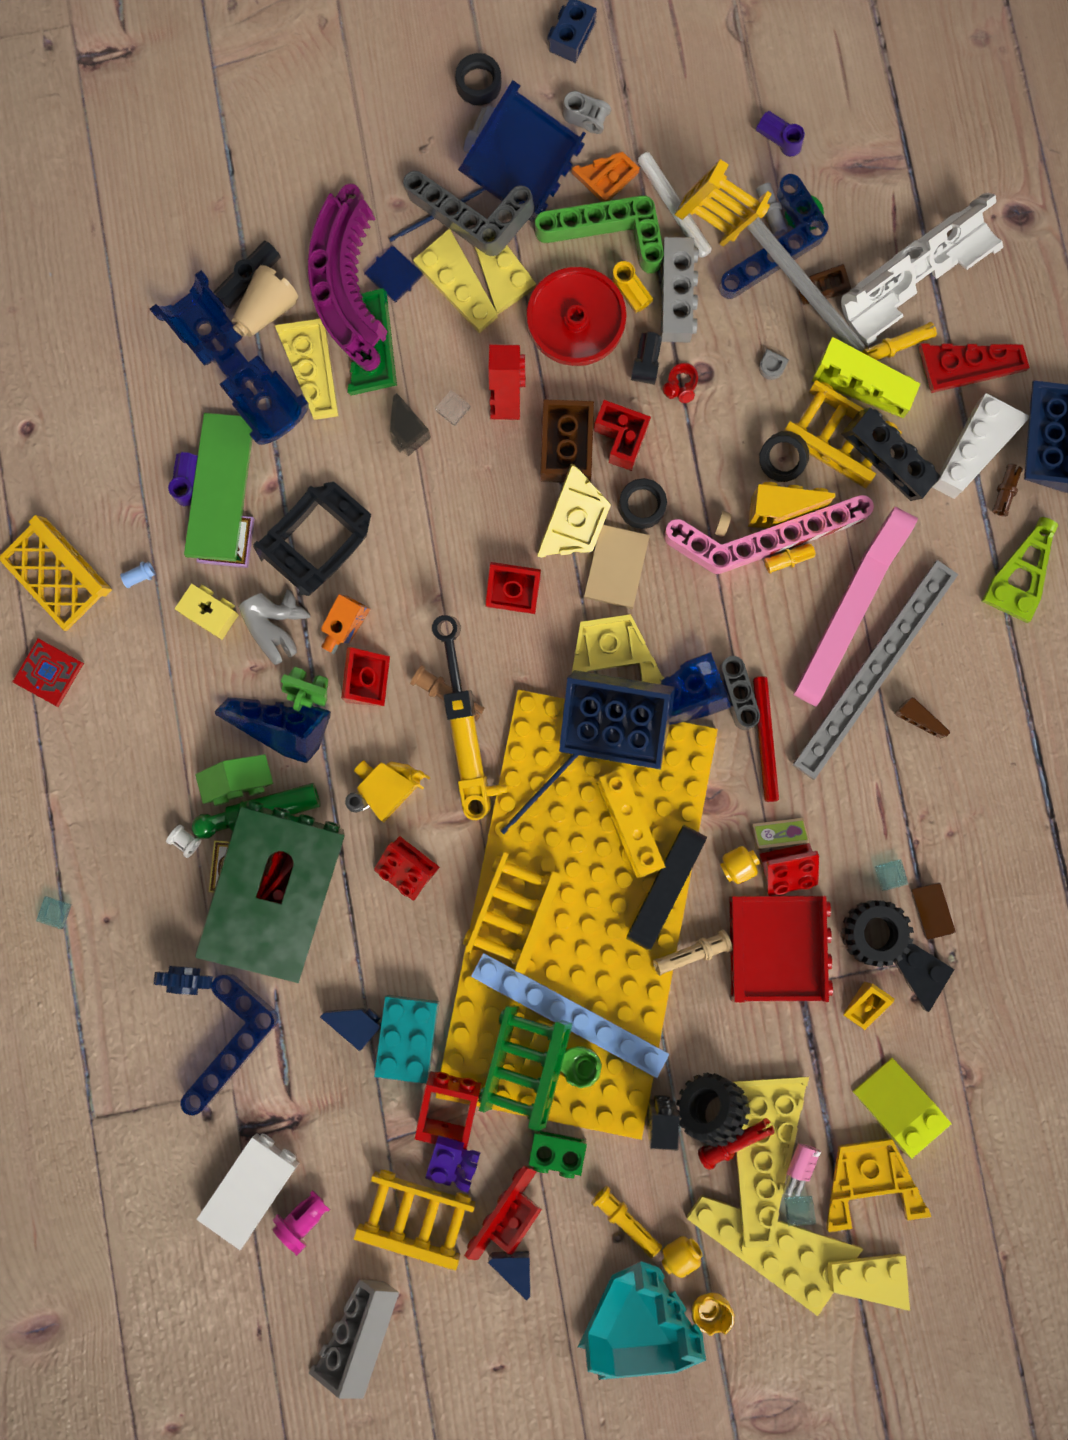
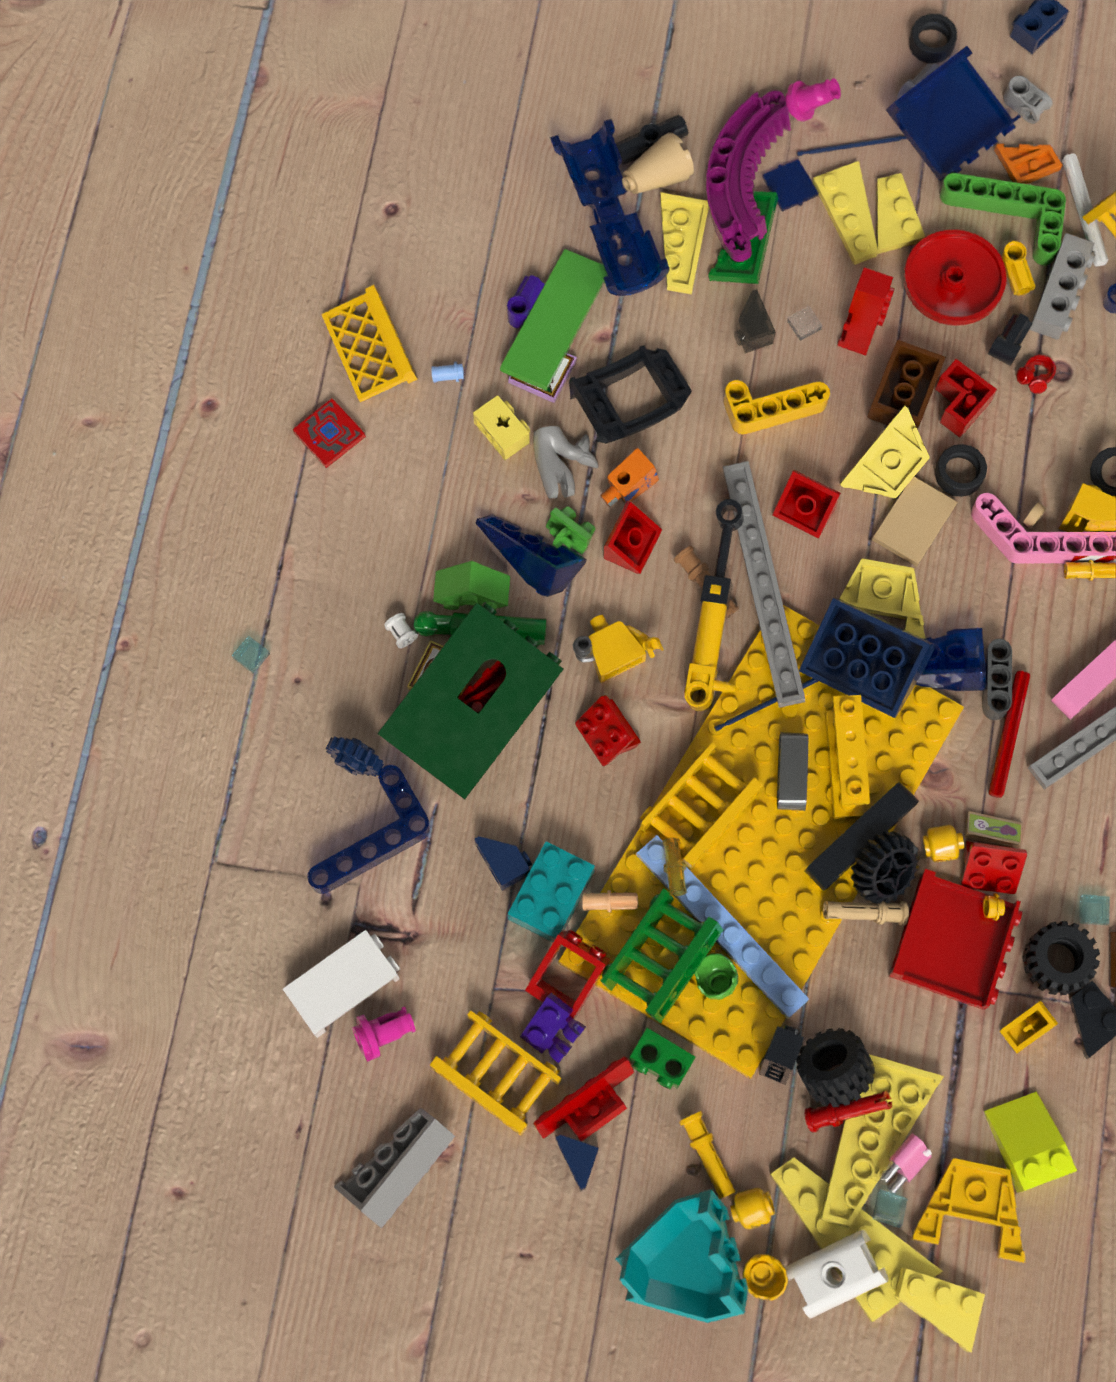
camera: 20 degrees right, 10 degrees down
dark grey beam [403,171,535,256] -> none
none -> light nougat axle [582,890,638,913]
none -> clear yellow pin [662,838,687,896]
none -> yellow beam [723,380,830,434]
none -> light grey plate [723,461,805,708]
none -> dark grey beam [777,732,809,811]
none -> dark pink piece [785,78,841,122]
none -> white piece [785,1229,888,1318]
none -> black gear [850,831,921,904]
none -> yellow plate [983,893,1005,921]

